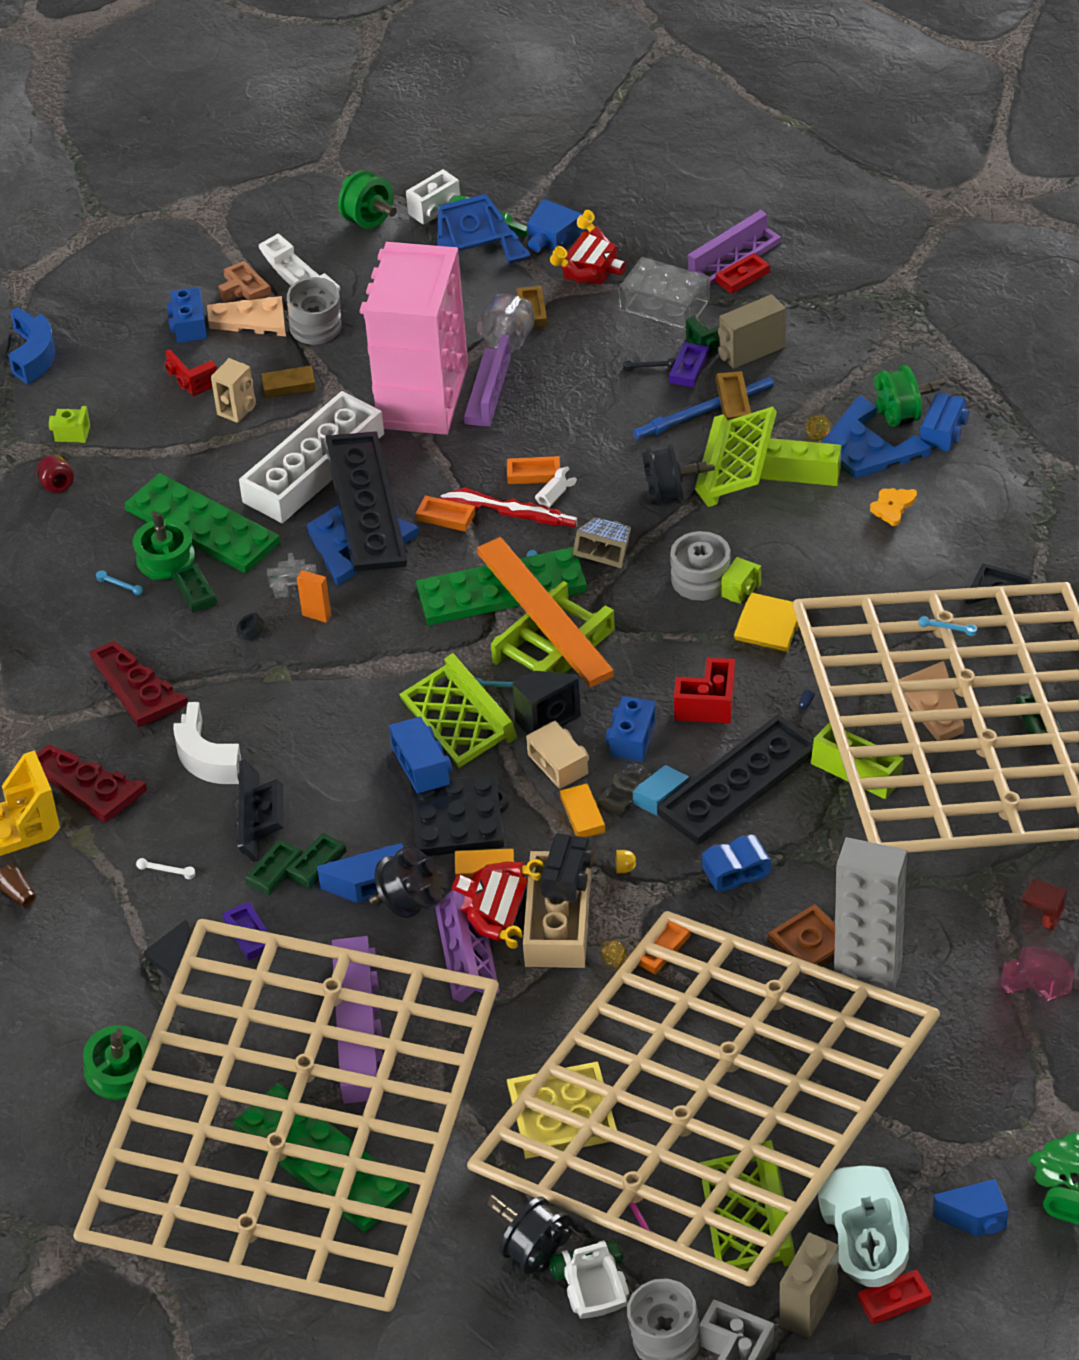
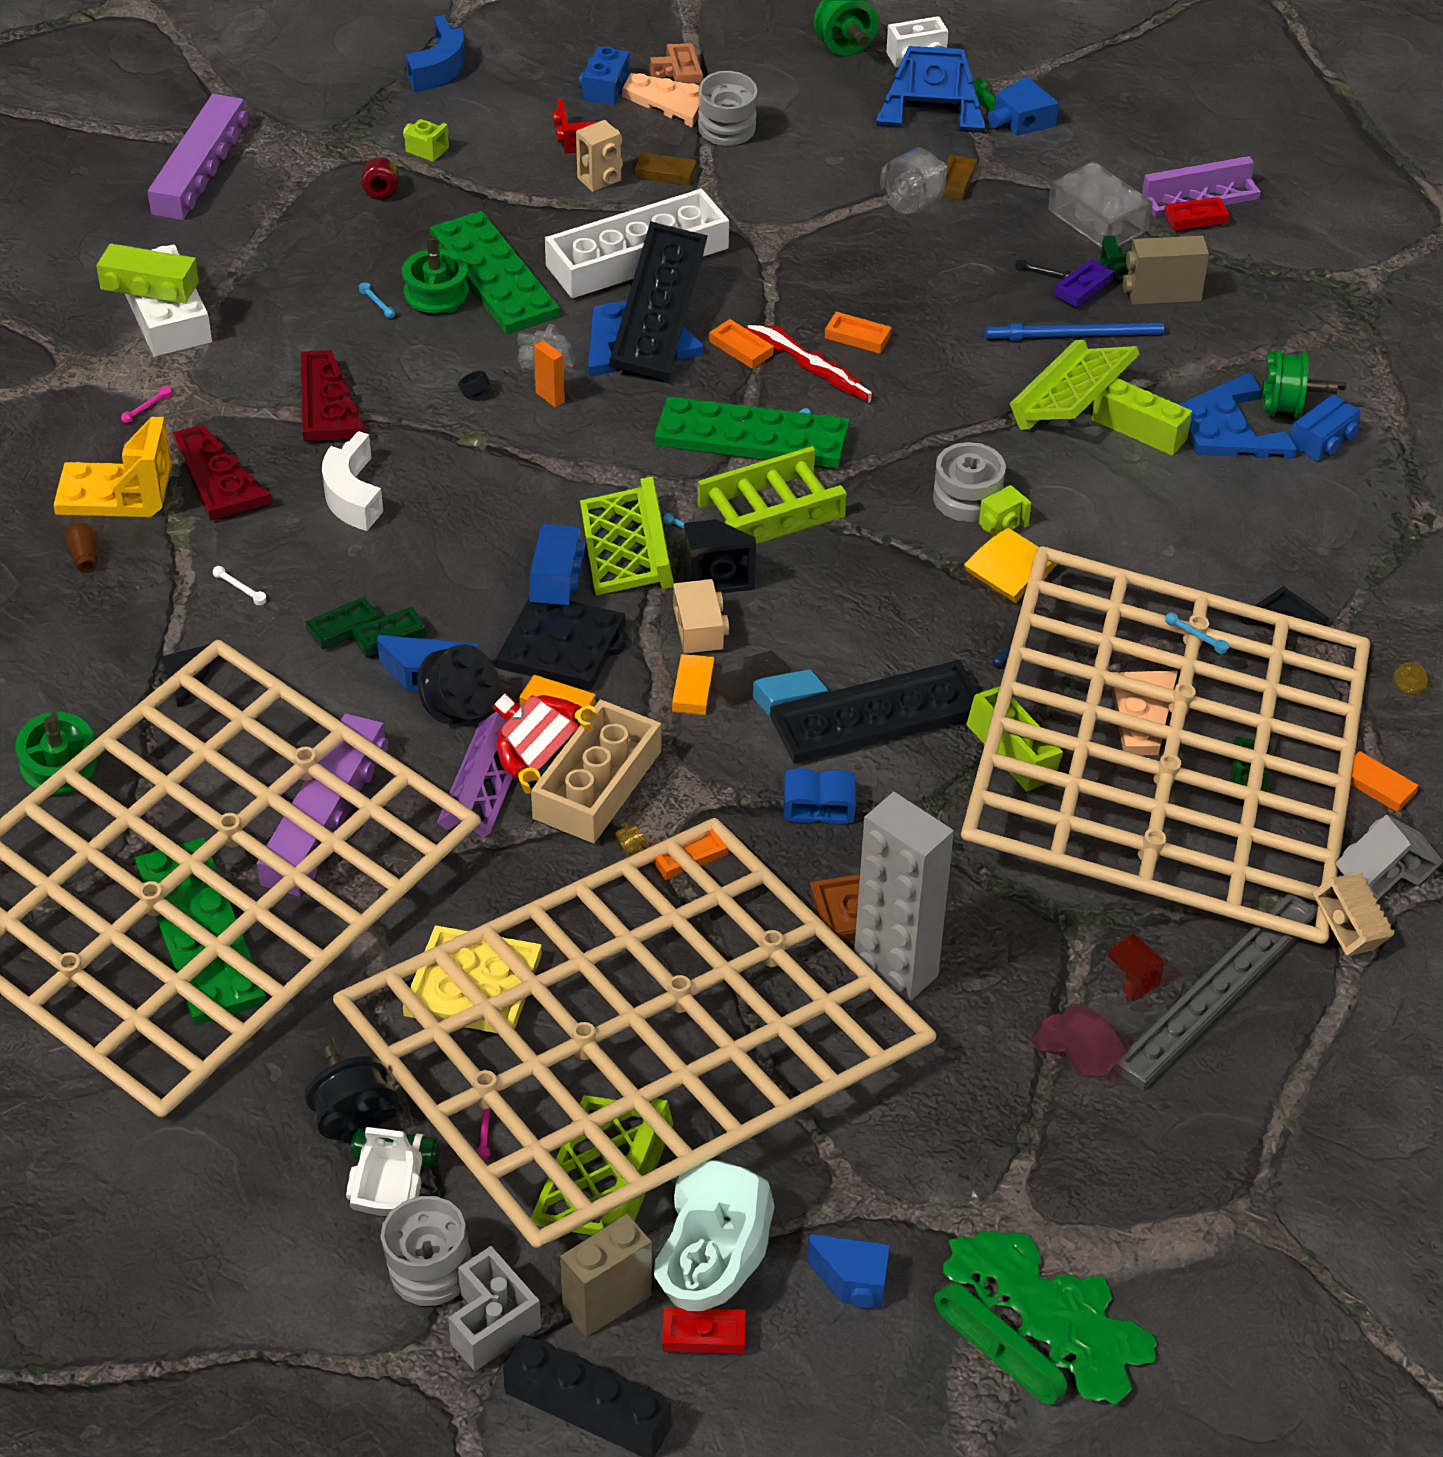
camera: 20 degrees right, 0 degrees up
dark green plate [171,563,218,613] -> none
dark purple plate [222,902,268,961] -> none
black bracket [237,759,284,862] -> none
white slope [259,234,340,291] -> none
bright pink container [360,242,468,435] -> none
medium lavender fence [464,334,511,427] -> none
orange tile [477,537,614,688] -> none
white bar [535,467,577,508] -> none
black brick [541,833,595,902] -> none
red torso [550,210,626,285] -> none
dark tan torso [573,518,631,568] -> none
blue brick [605,696,656,762] -> none
yellow hinge [615,850,636,873] -> none
black wheel [642,444,715,506] -> none
red brick [674,658,735,724] -> none
pearl gold tile [715,371,751,420] -> none
clear yellow plate [805,414,830,441] -> none
light orange animal [870,488,917,526] -> none

